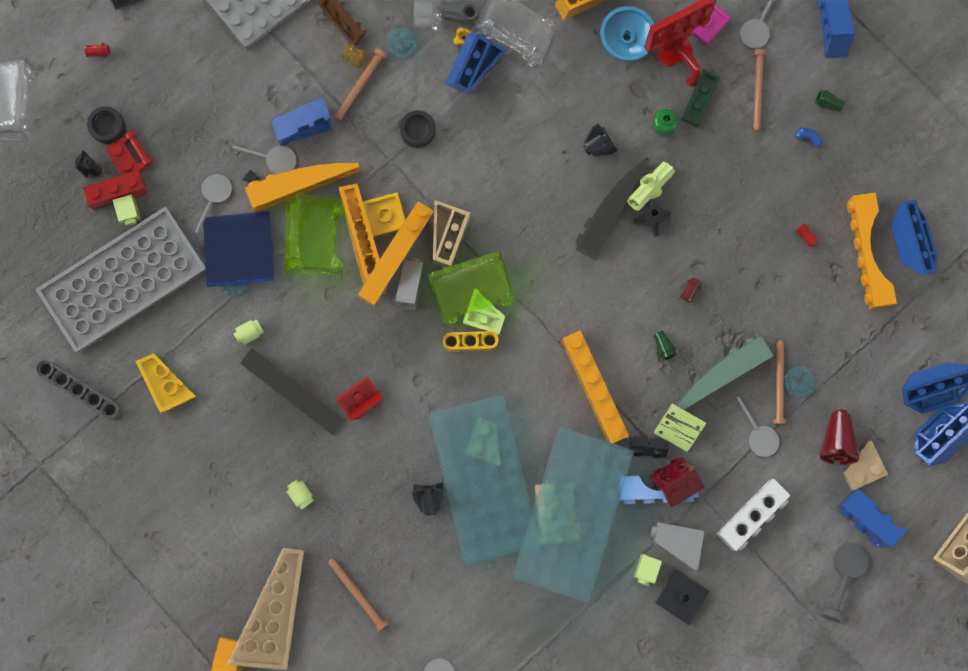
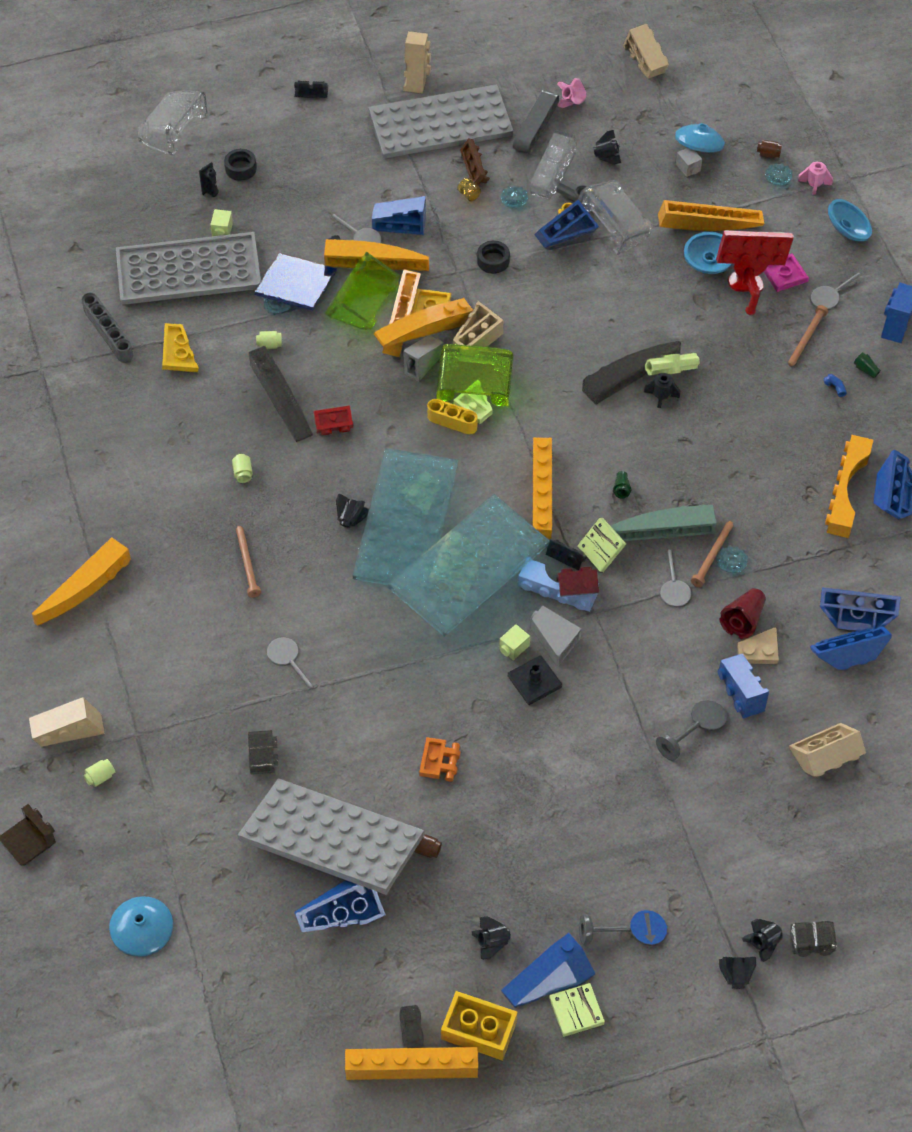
camera: 30 degrees right, 25 degrees down
red brick [83,171,148,210] -> none
red pin [84,43,110,58] -> none
red plate [105,130,153,175] -> none
light grey piece [195,174,232,234] -> none
tan wing [227,548,304,670] -> none
nougat bar [335,48,387,121] -> none
black brick [583,123,618,157] -> none
green head [652,109,678,136] -> none
dark red pin [680,277,702,303] -> none
dark green tile [681,69,720,128] -> none
white brick [717,479,791,551] -> none
red pin [796,223,819,247] -> none

